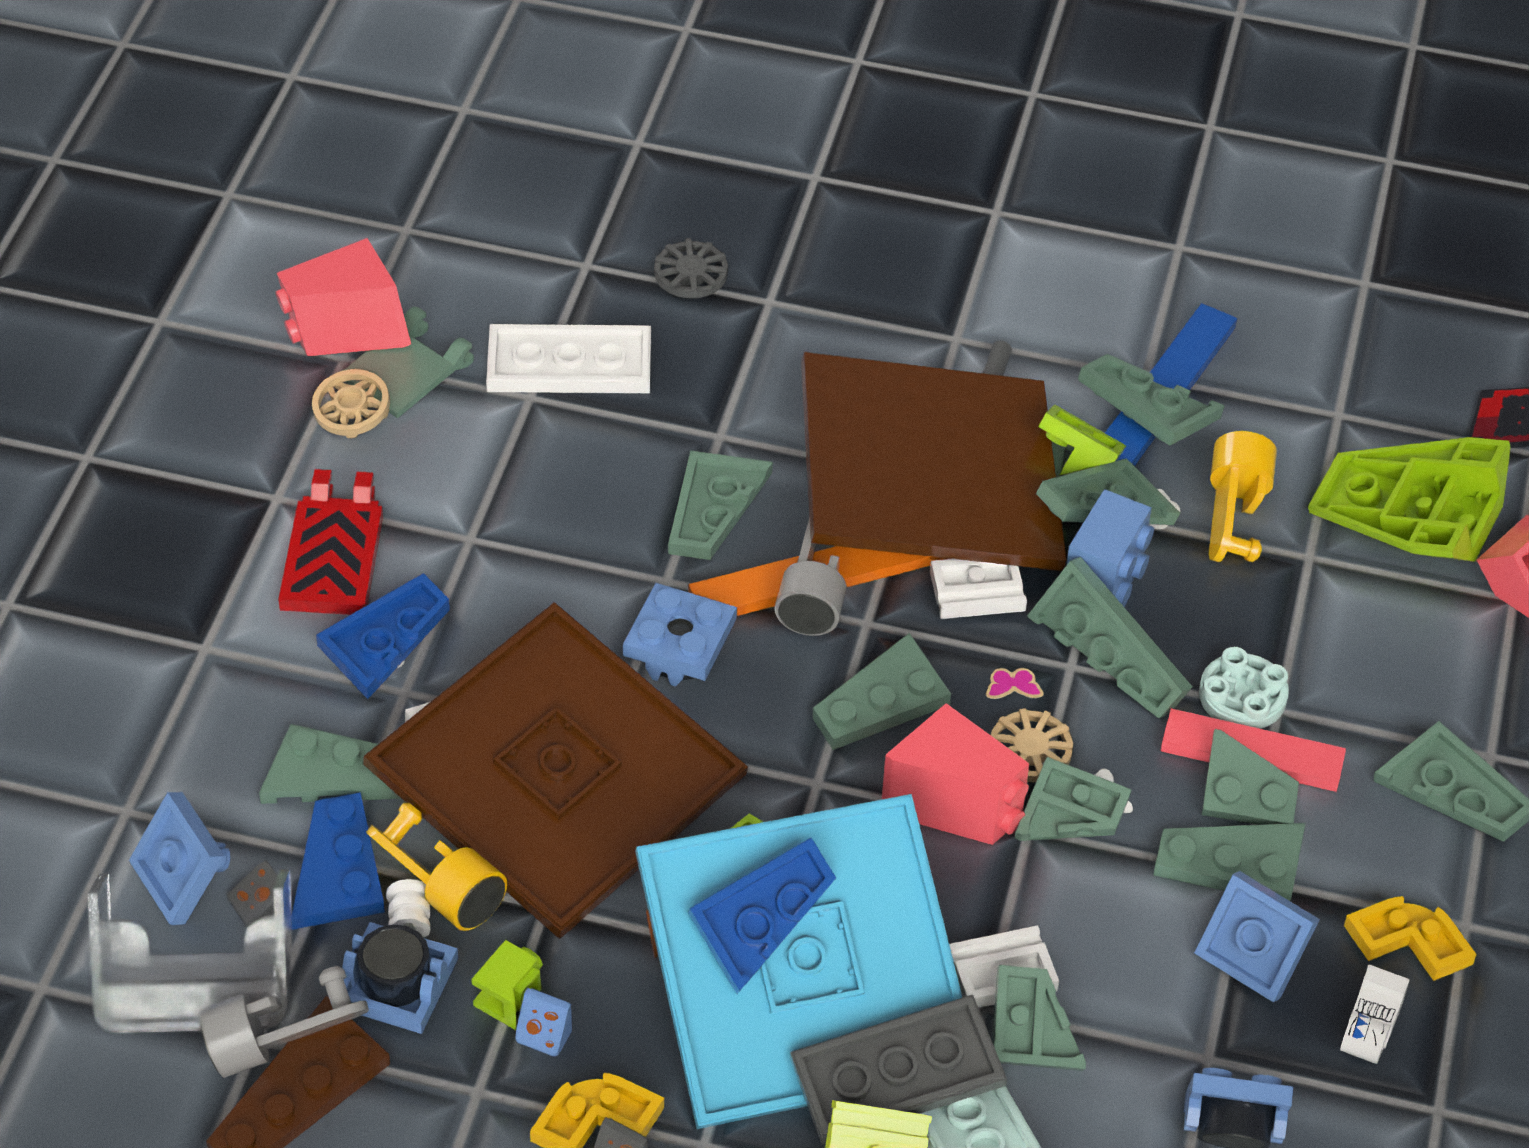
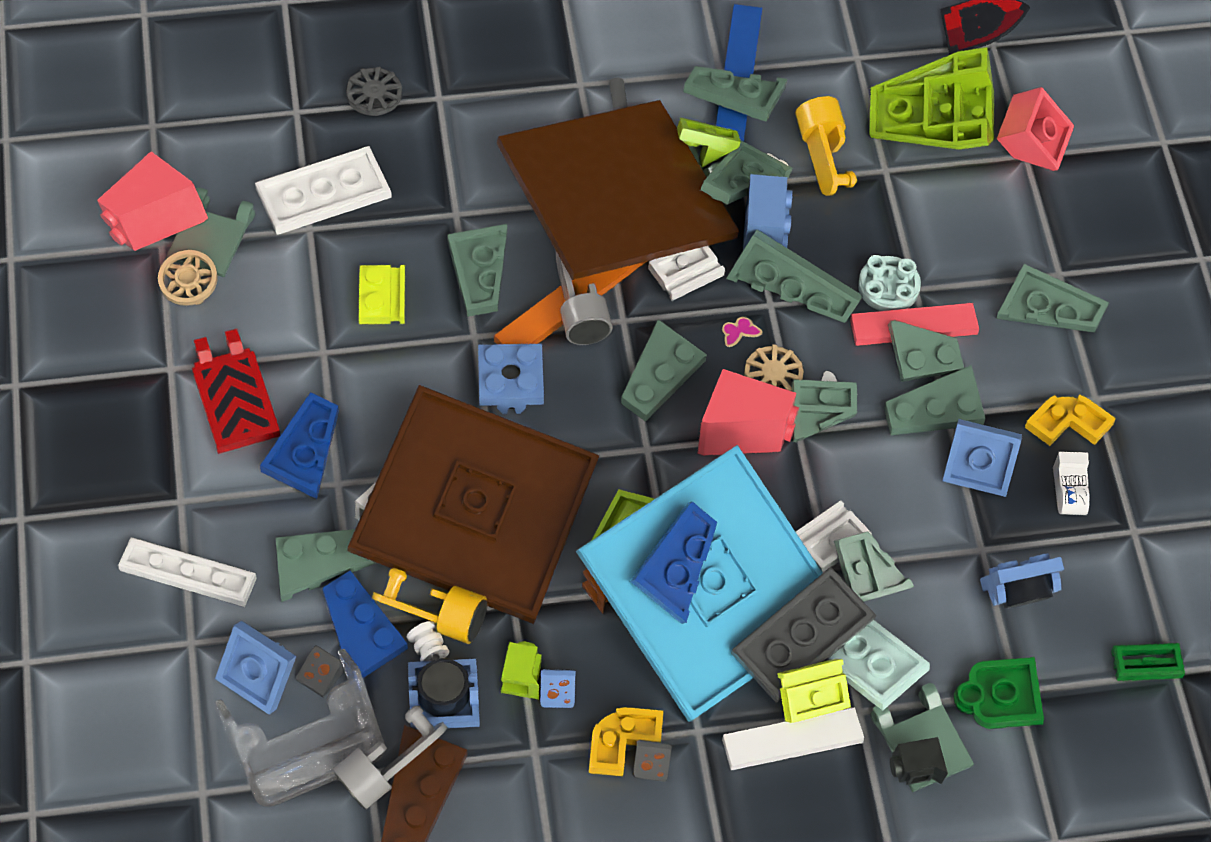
camera: 25 degrees left, 10 degrees up
none -> white tile [118,537,257,607]
none -> neon yellow plate [359,265,405,324]

